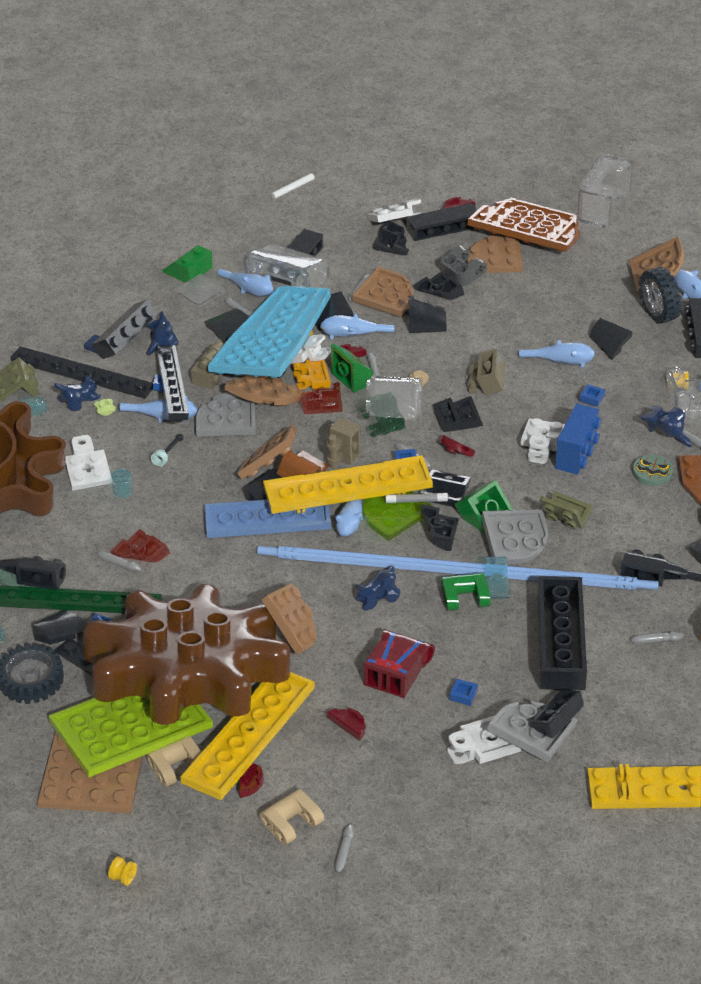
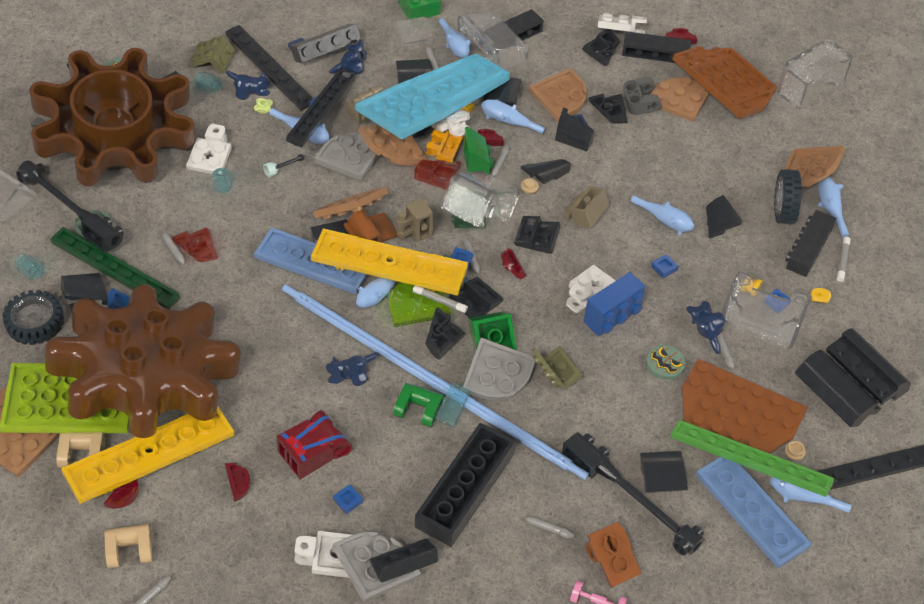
camera: 25 degrees right, 10 degrees up
medium nougat plate [261,583,317,655] -> none
none -> black slope [521,159,571,184]

